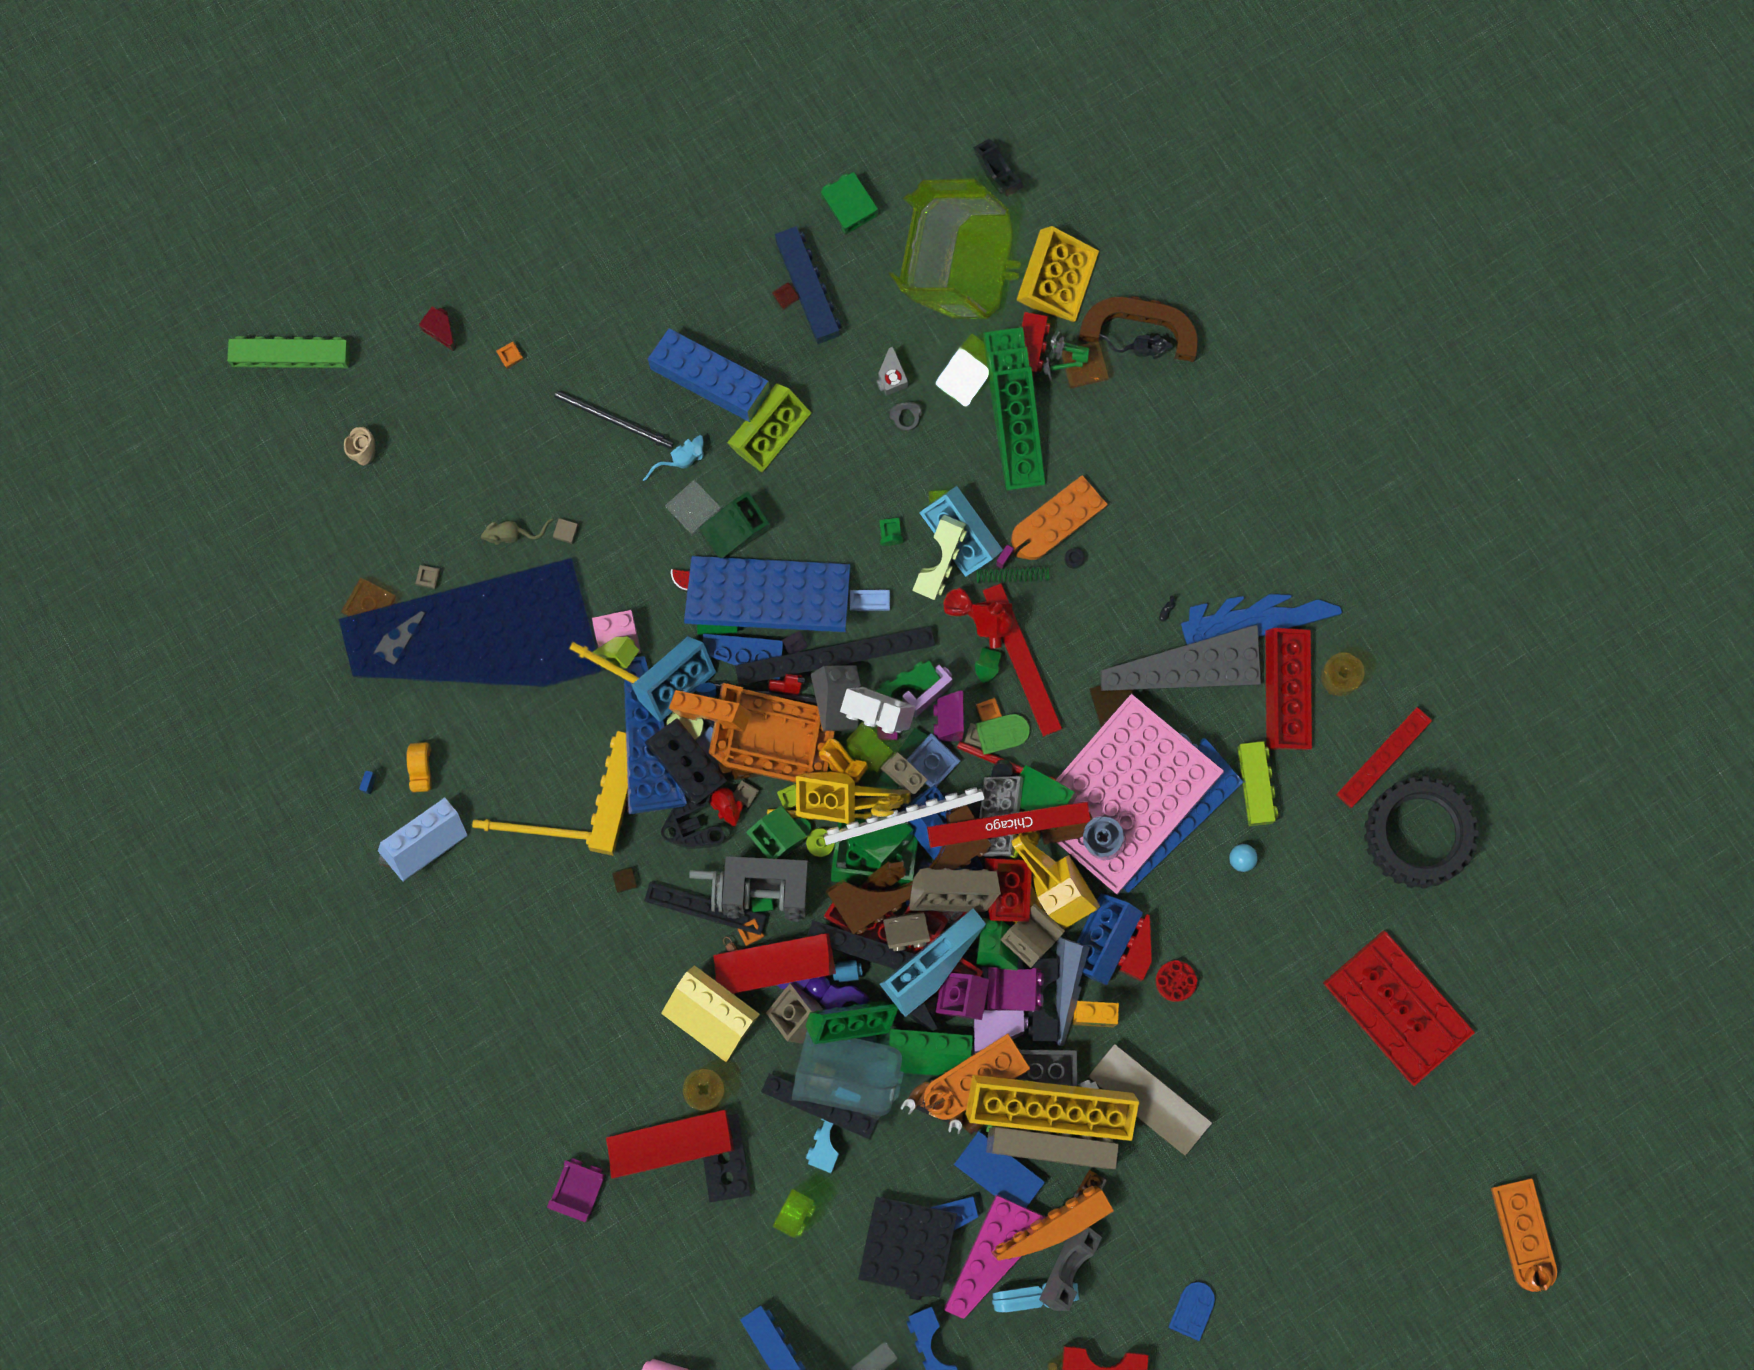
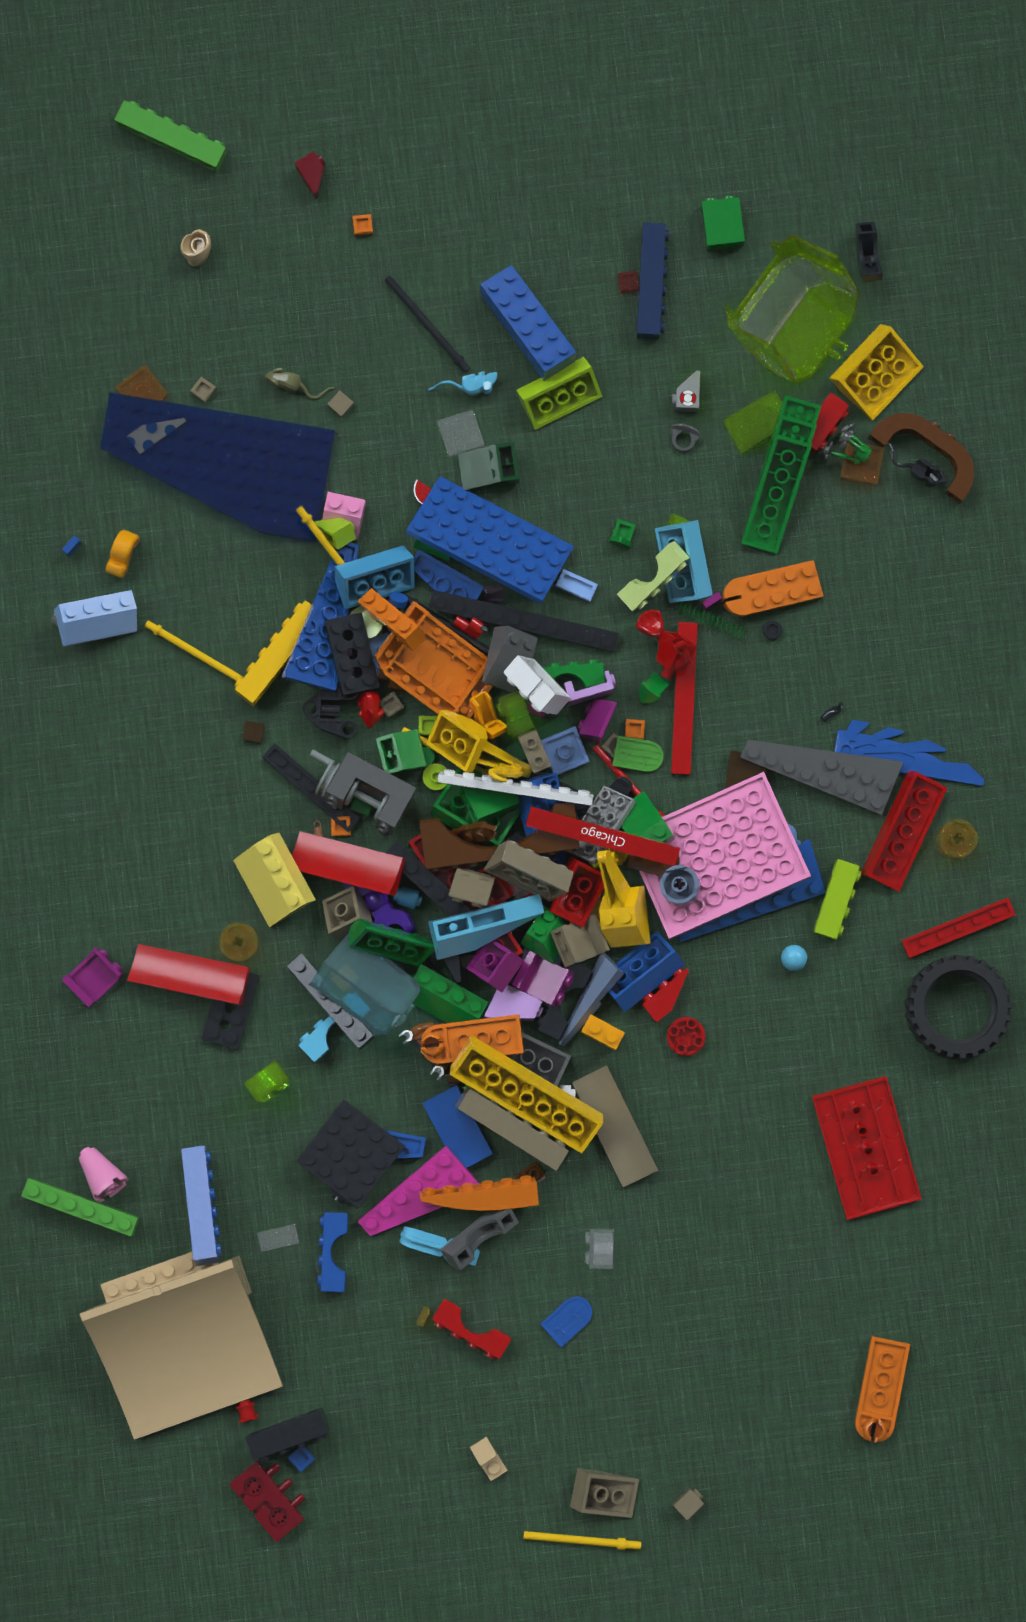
camera: 20 degrees right, 5 degrees up
none -> clear brick [585,1228,614,1269]

